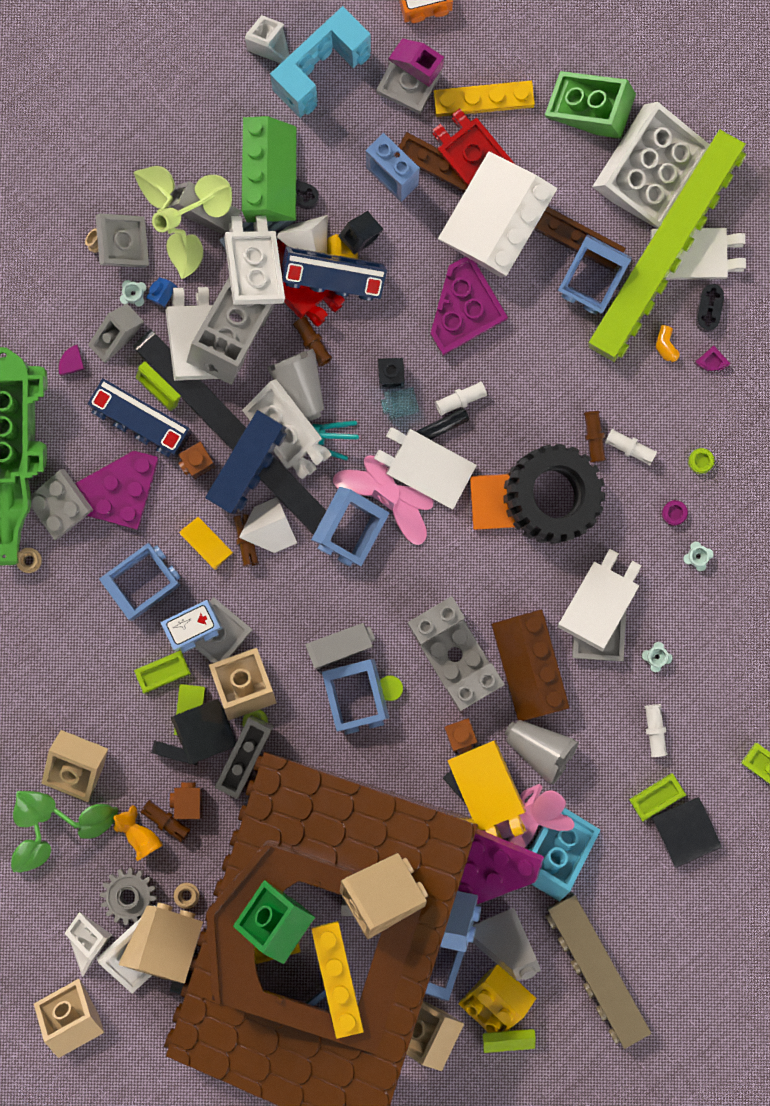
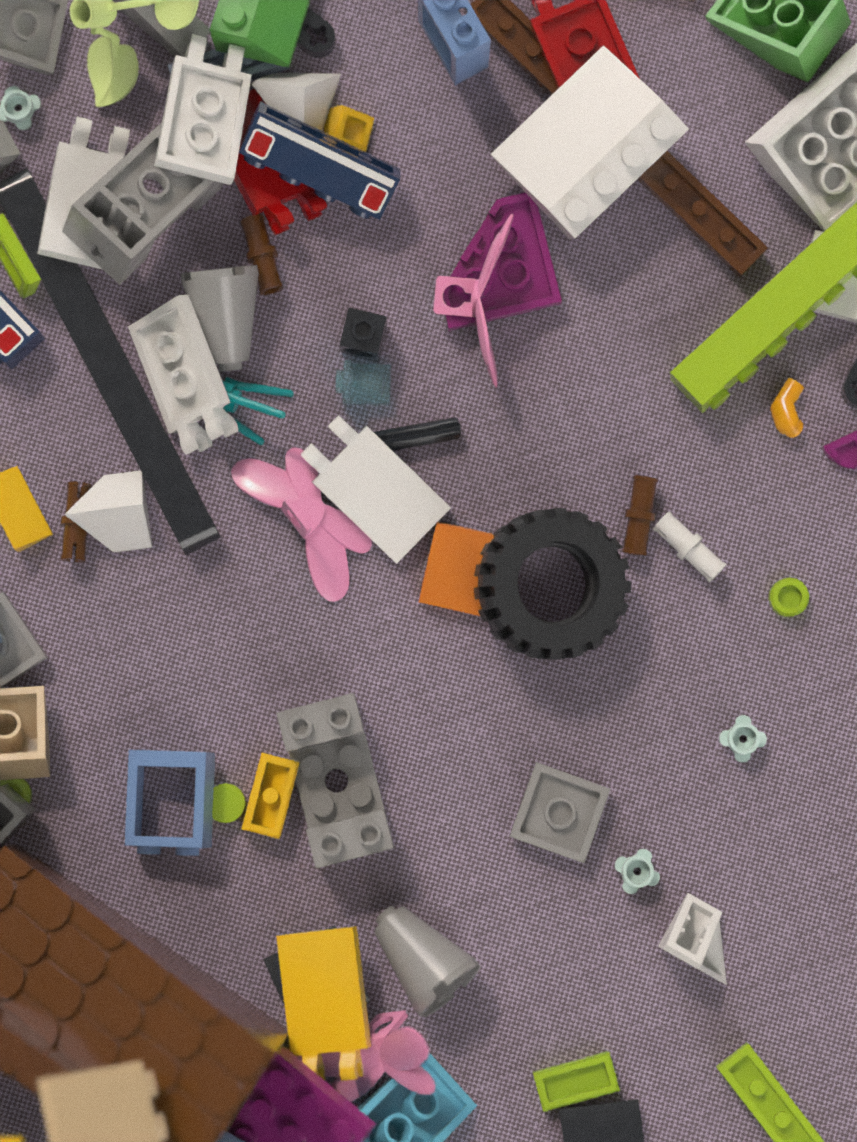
camera: 15 degrees right, 0 degrees up
blue plate [146,277,178,307] -> none
dark orange brick [178,441,216,480] -> none
dark blue brick [205,410,287,514] -> none
light grey slope [305,623,375,670] -> none
medium blue window [311,486,389,567] -> none
black brick [338,211,384,255] -> none
white pin [435,381,487,416] -> none
dark orange brick [444,718,477,754] -> none
reddish brown slope [491,609,570,721] -> none
medium blue window [558,235,632,315] -> none
white tile [558,549,641,652] -> none
white pin [645,704,668,757] -> none
magenta tile [661,500,688,526] -> none
none -> yellow slope [241,752,300,839]
none -> bright pink piece [433,214,513,387]
none -> white slope [658,893,727,985]

